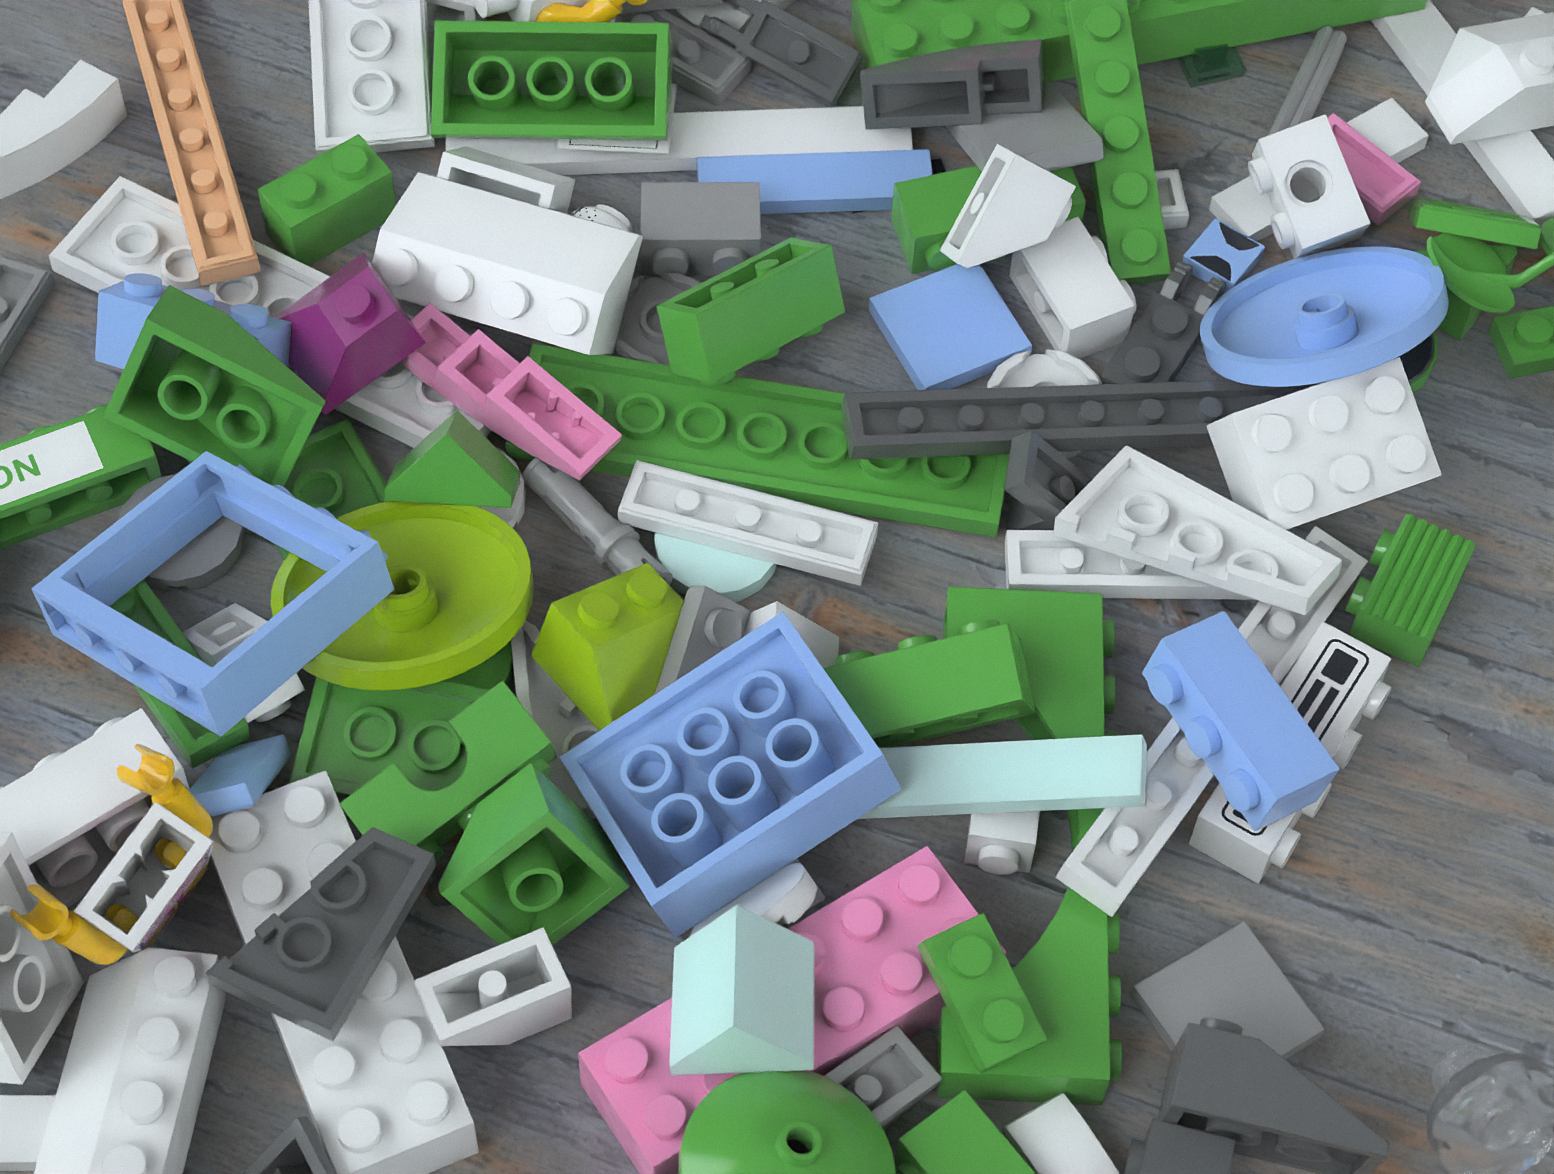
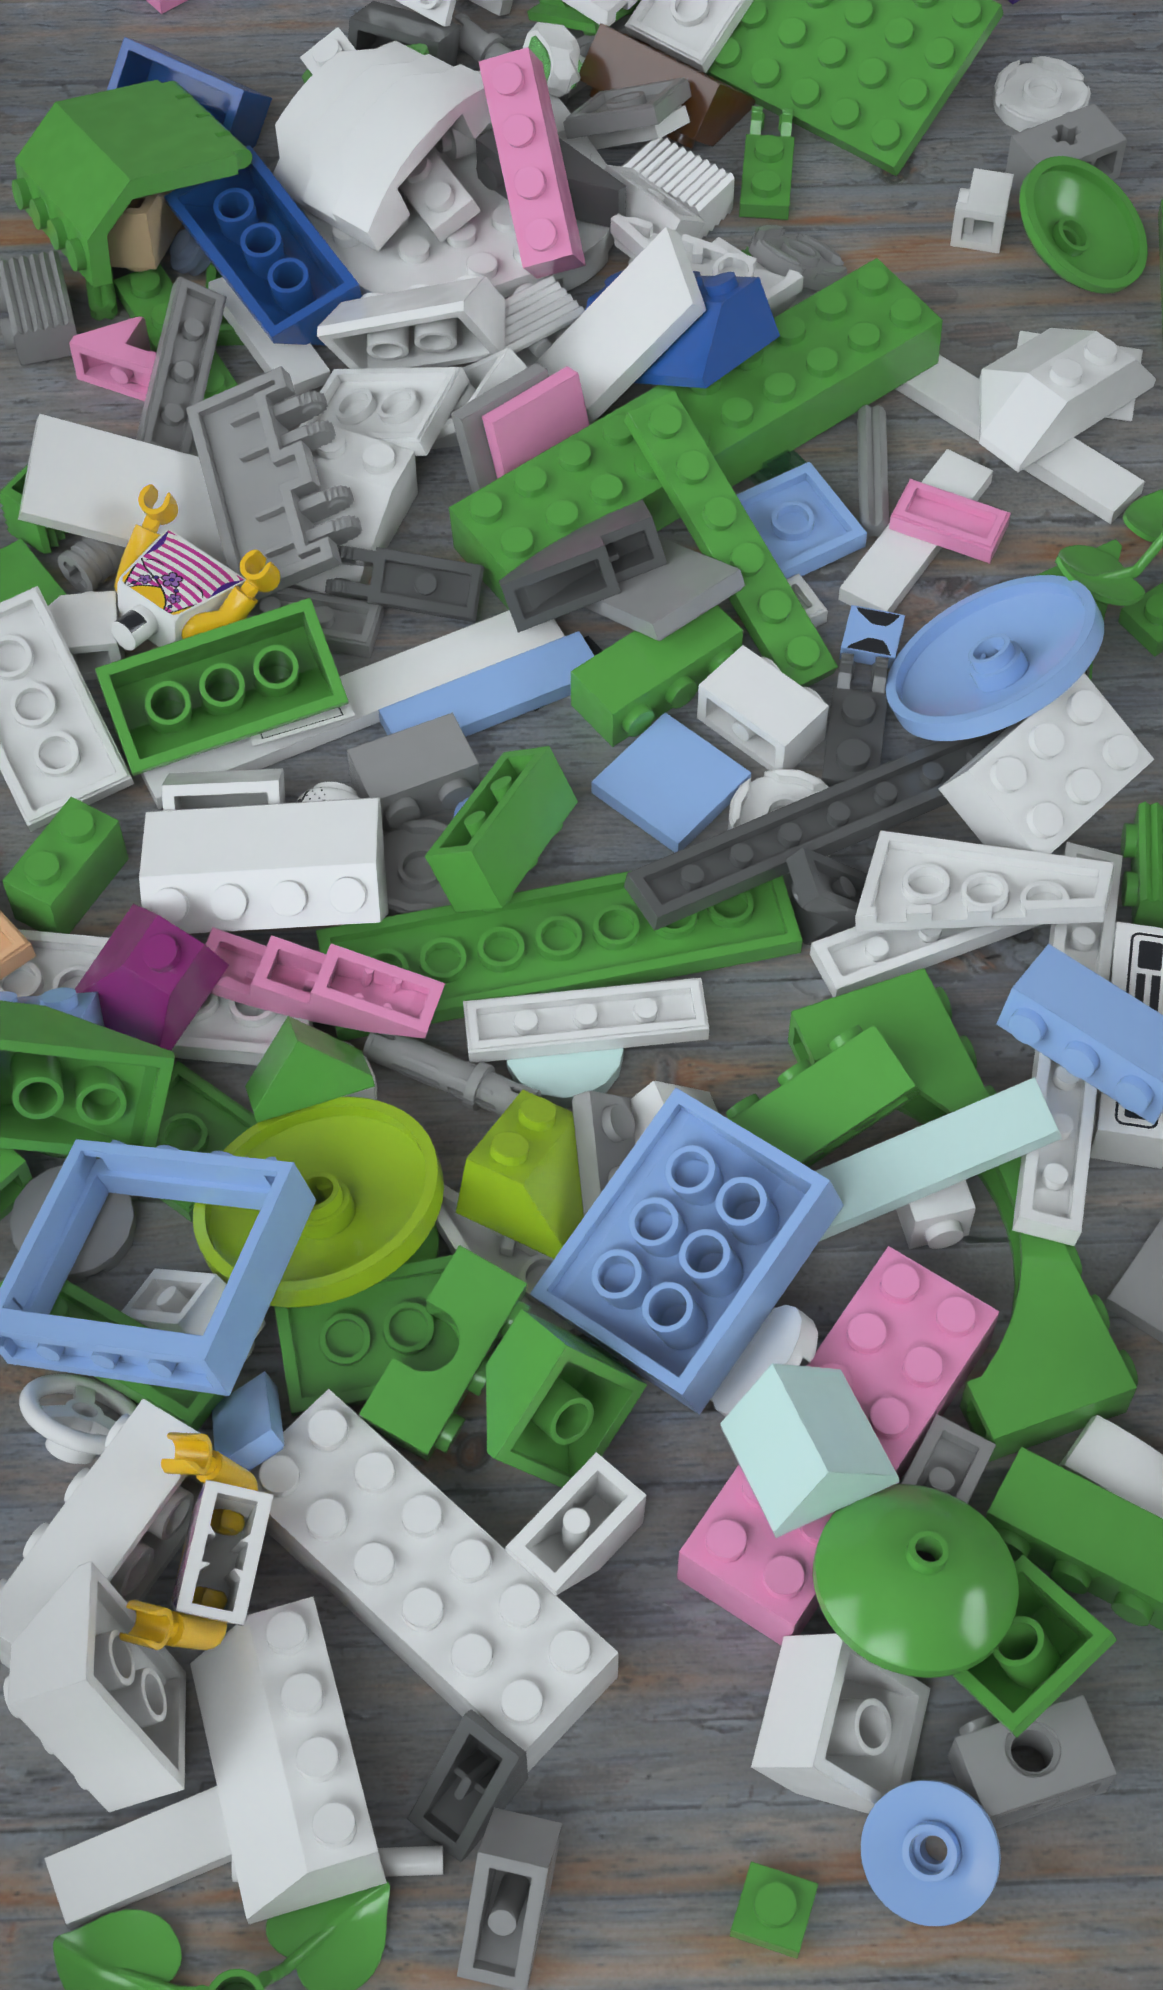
camera: 20 degrees left, 0 degrees up
dark grey wing [205,827,436,1042] -> none
bright green plate [917,912,1047,1073] -> none
white slope [940,144,1076,268] -> none
white brick [1248,114,1370,259] -> none
bright green tile [1407,196,1542,249] -> none
none -> white piece [19,1374,137,1464]
none -> light blue plate [736,461,867,579]

